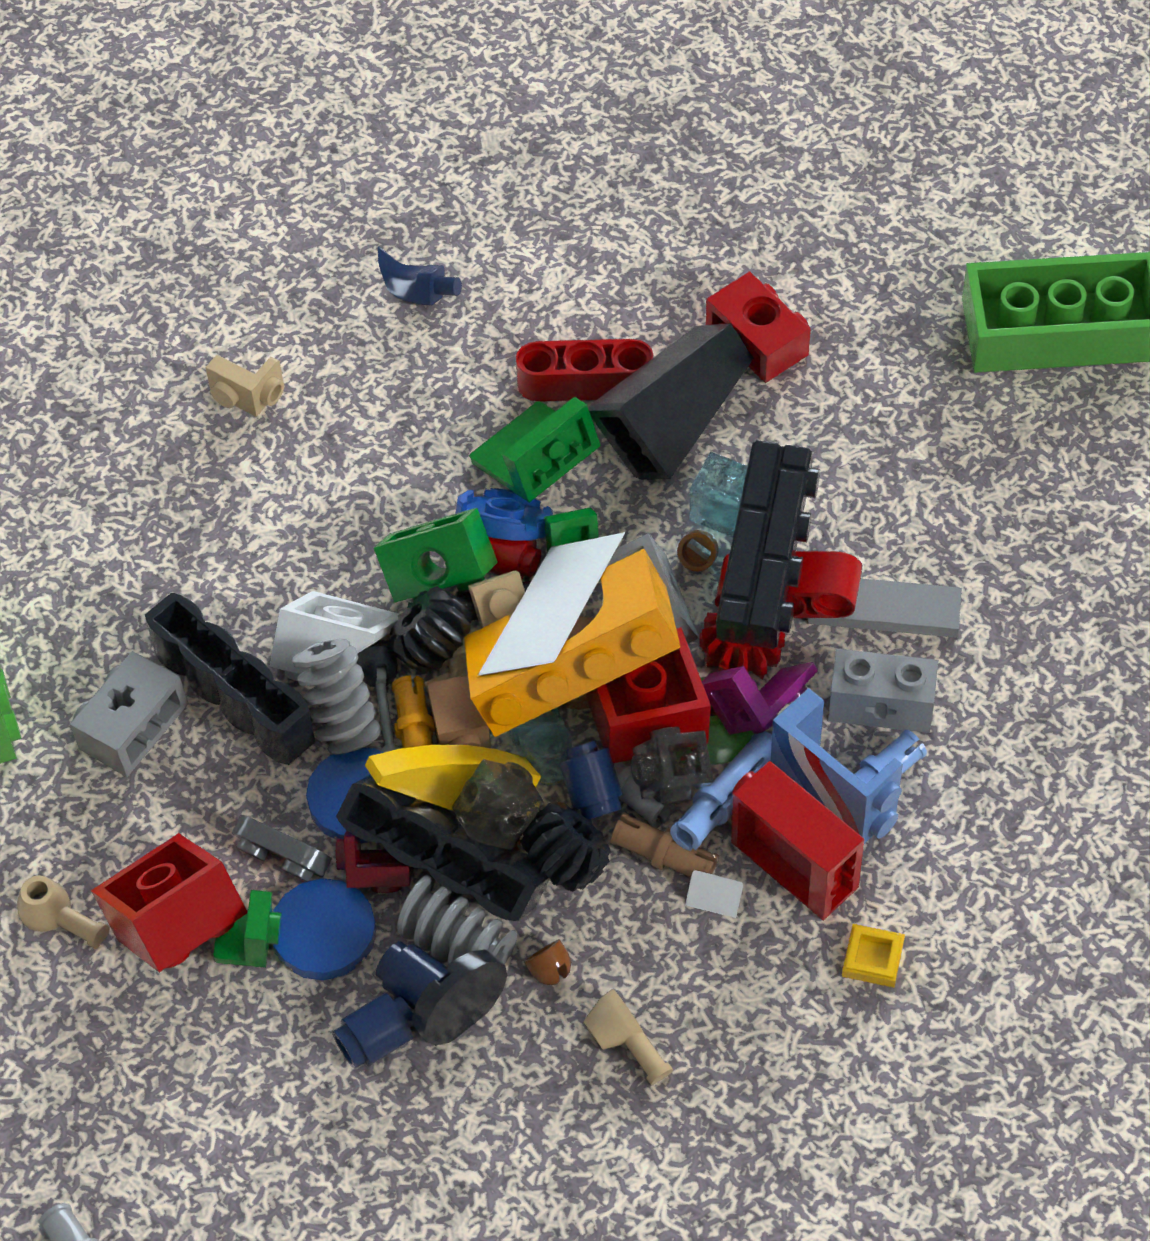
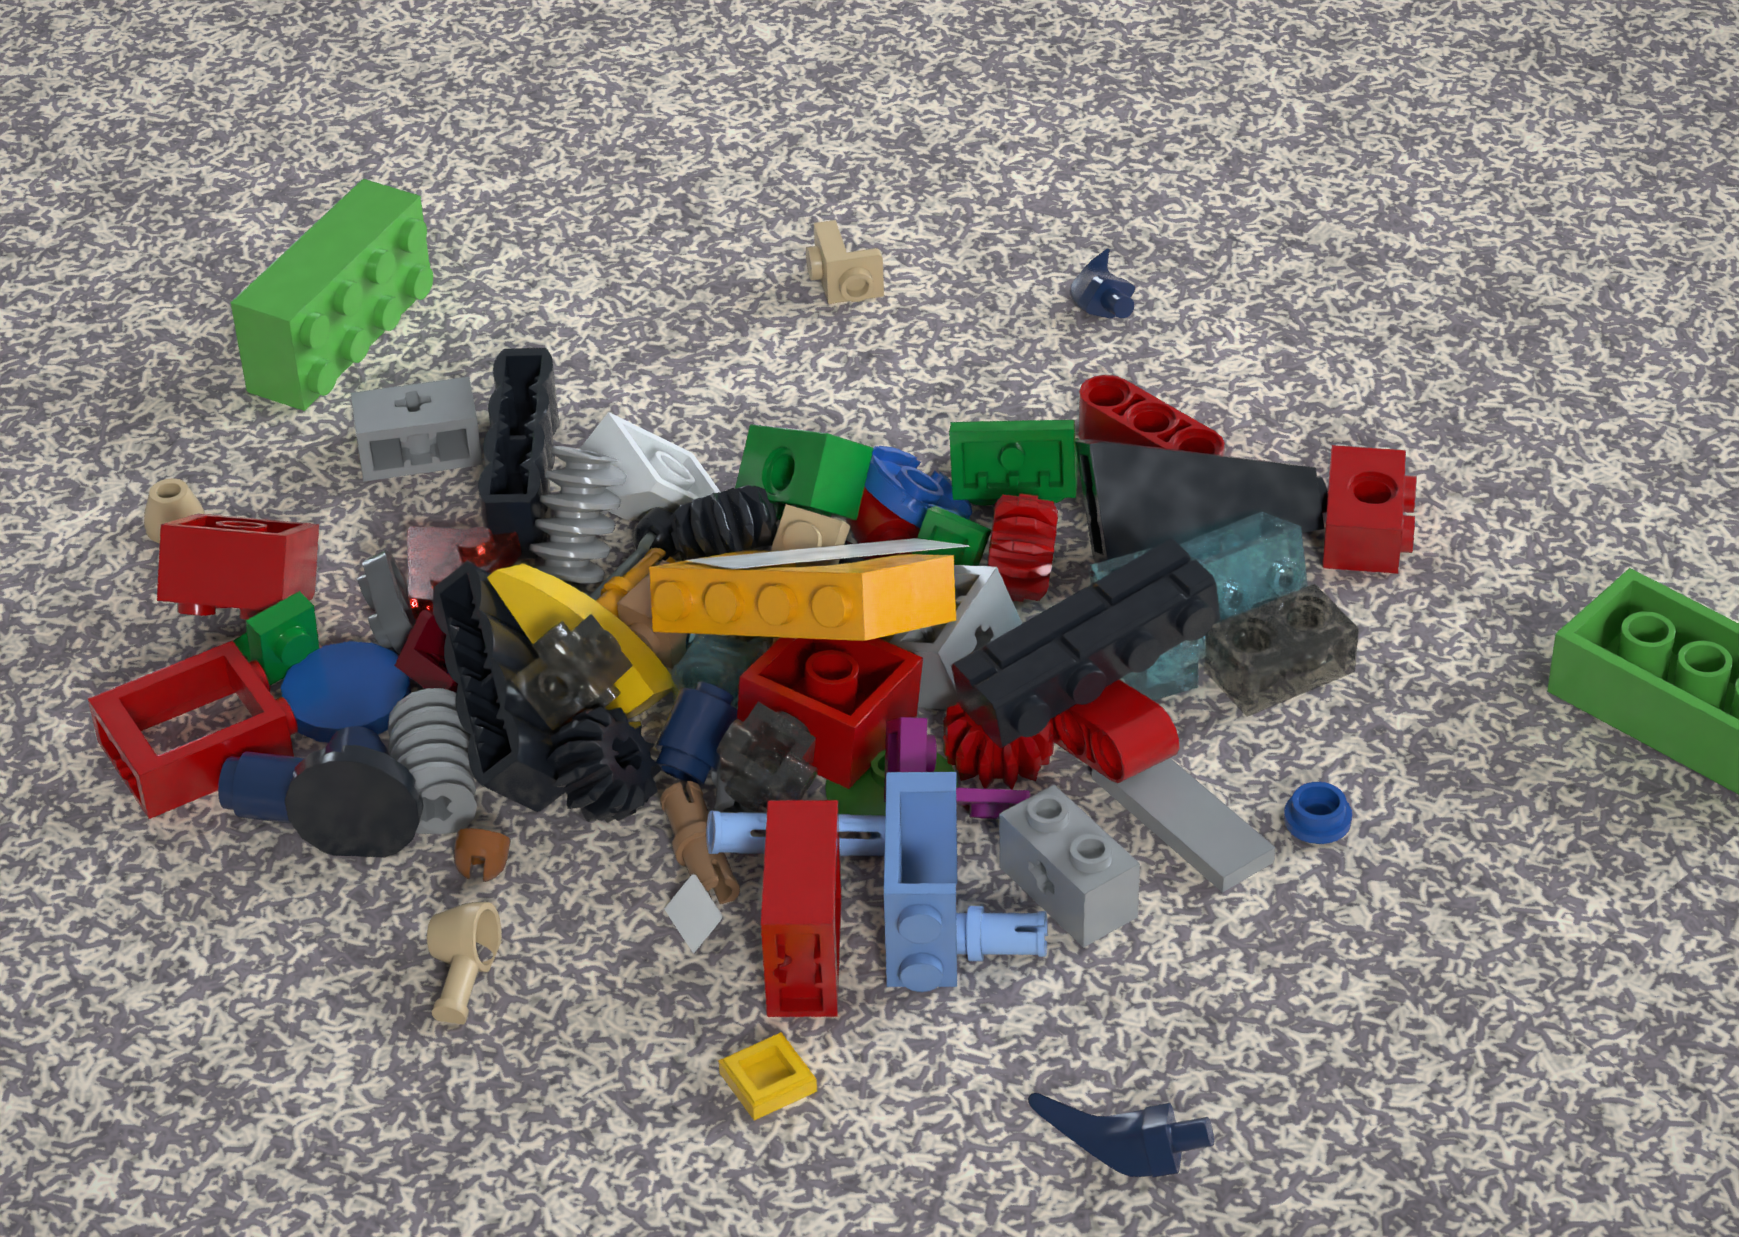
camera: 45 degrees right, 15 degrees down
none -> red window [88,640,298,819]
none -> clear red wing [407,526,522,619]
none -> red gear [987,493,1058,602]
none -> dark blue bar [1028,1093,1214,1178]
none -> clear light blue brick [1179,512,1309,639]
none -> clear smoke brick [1204,584,1359,717]
none -> blue plate [1284,782,1352,844]

